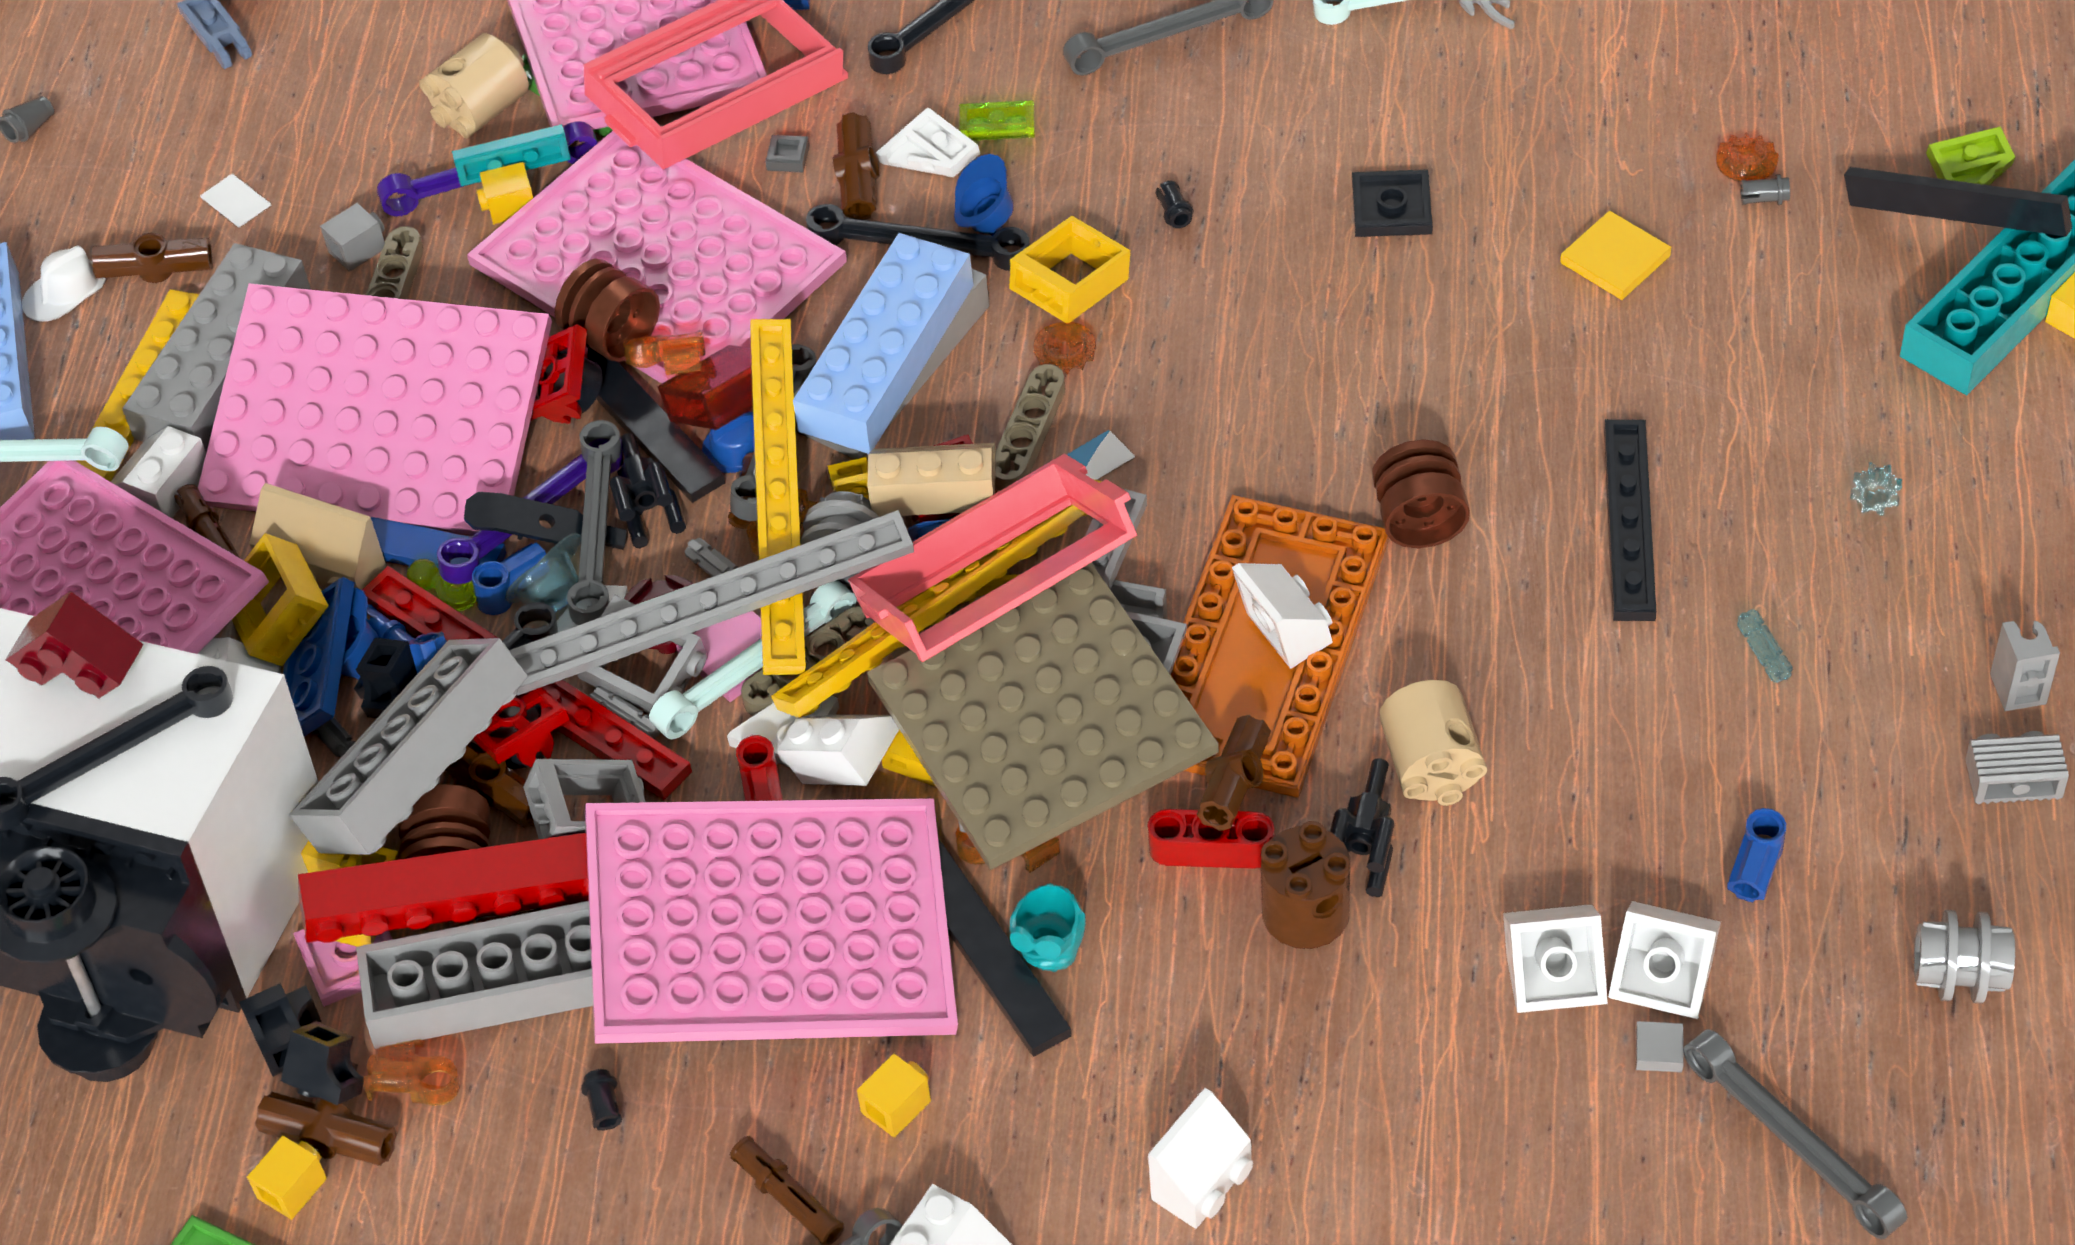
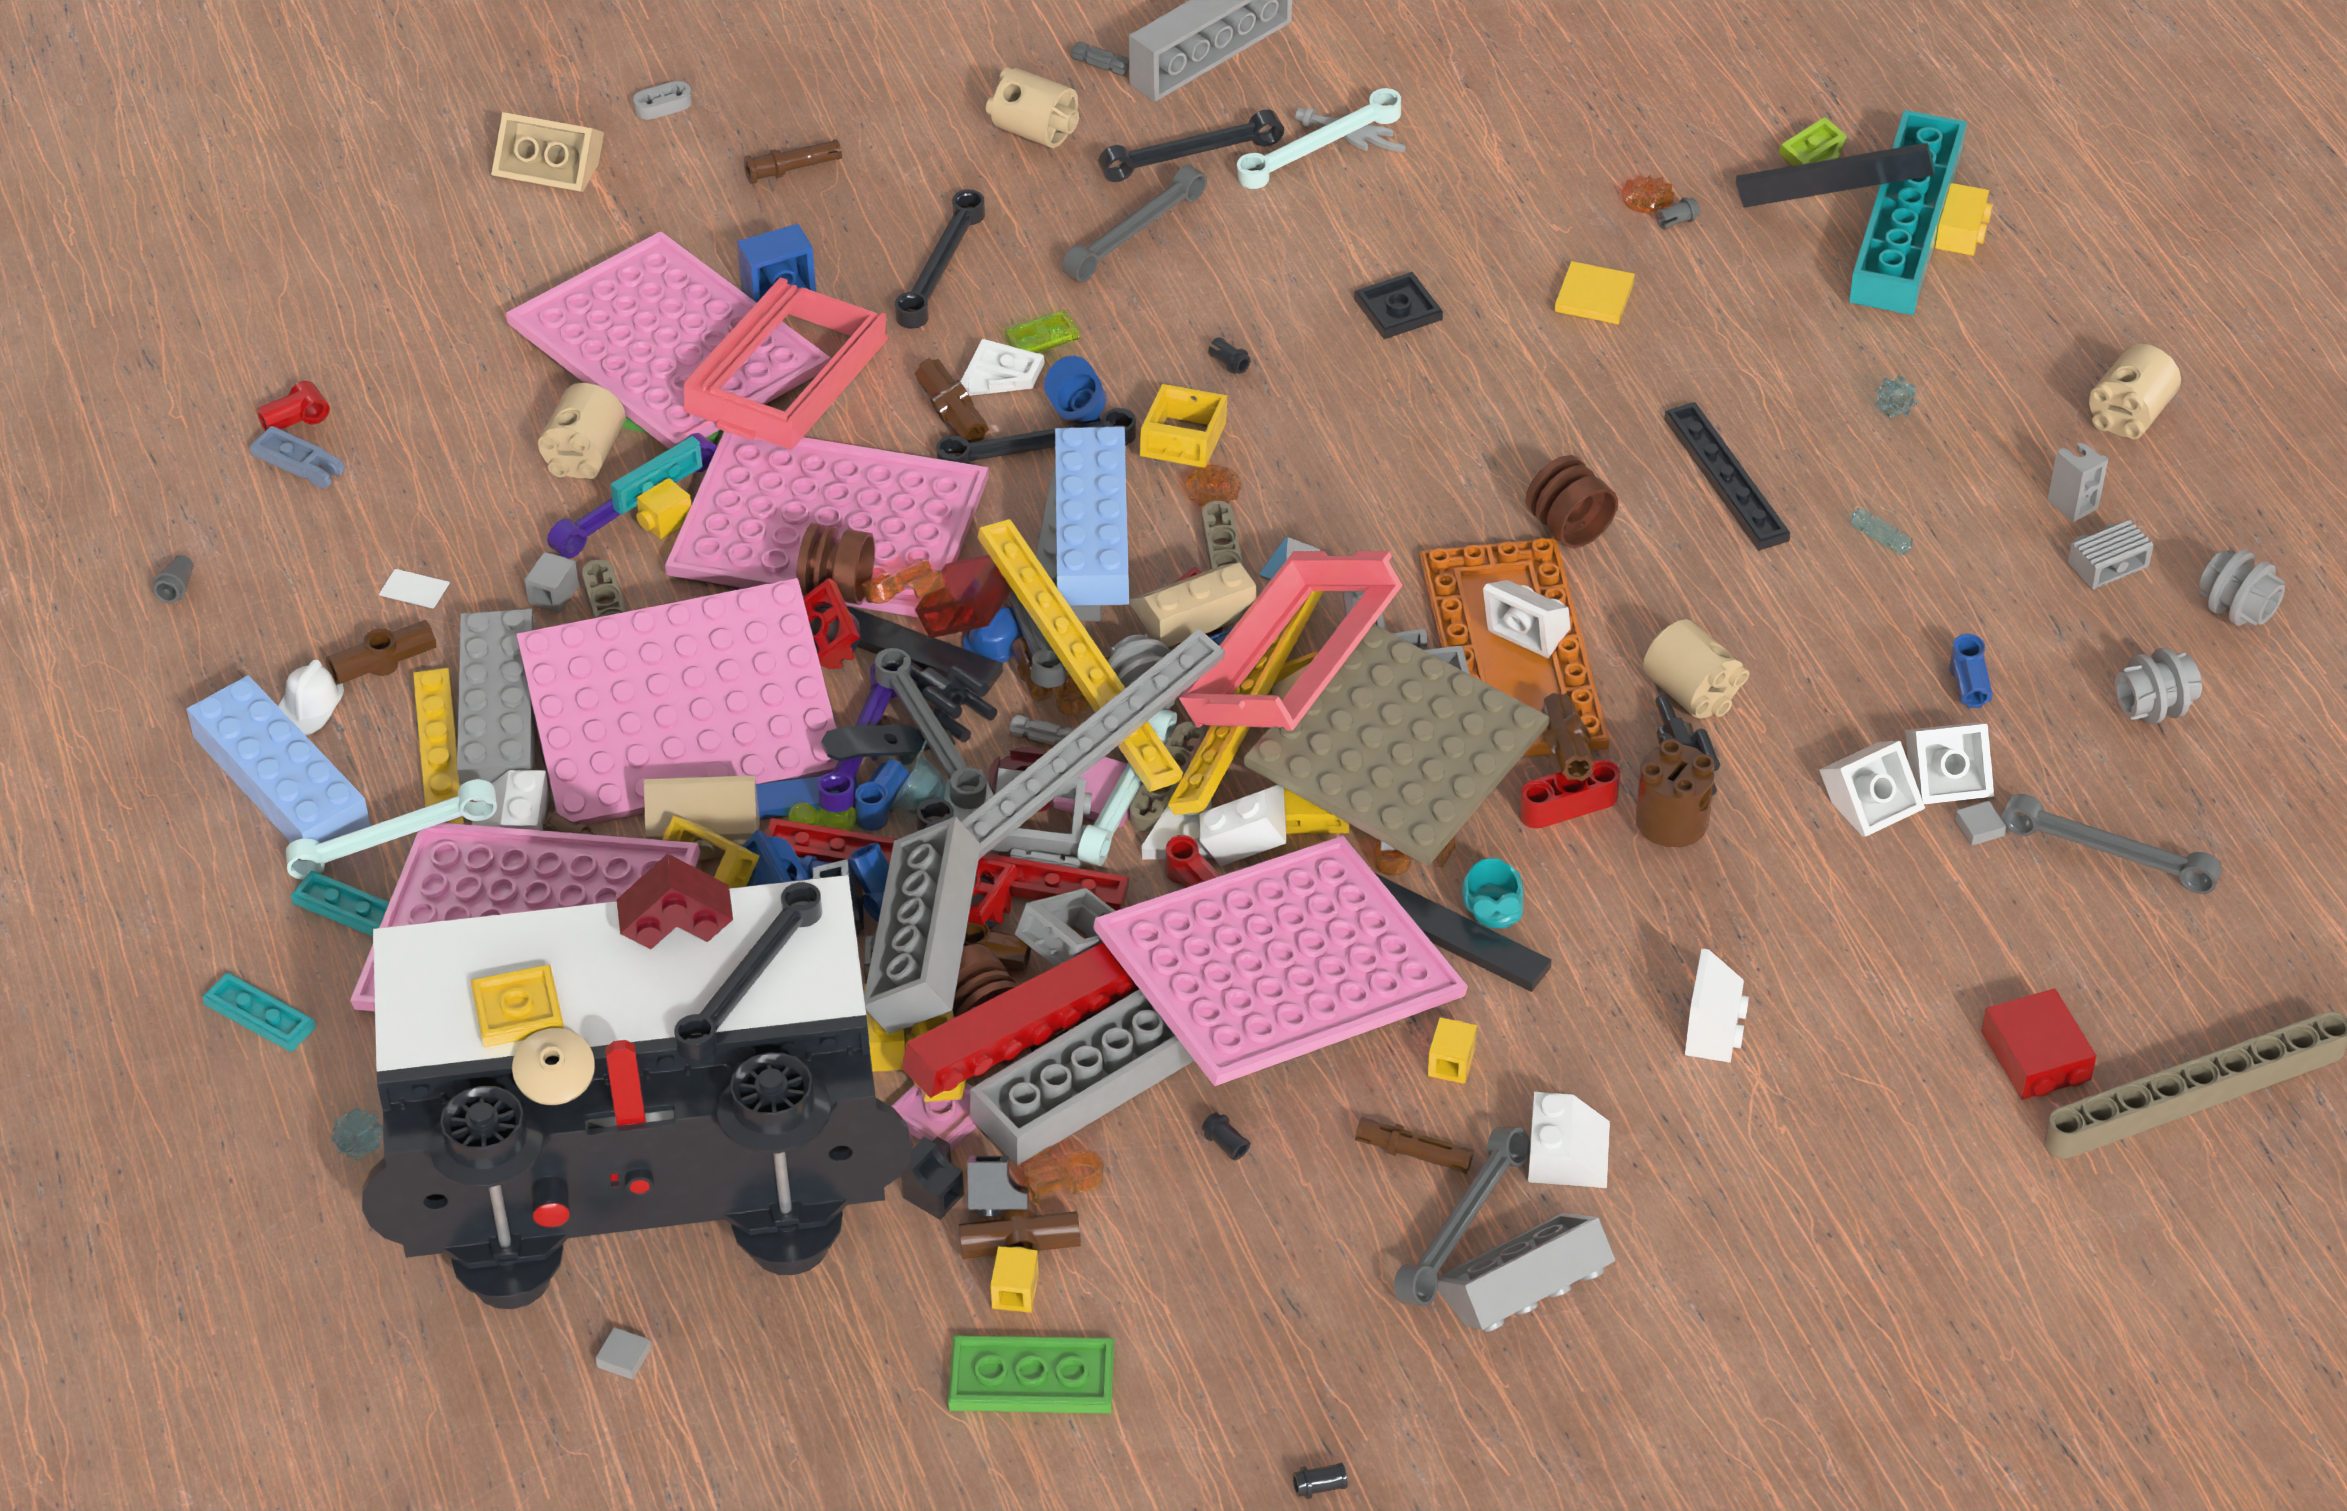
camera: 30 degrees left, 5 degrees down
dark grey tile [765,135,810,173] -> none
yellow bracket [827,457,870,501] -> none

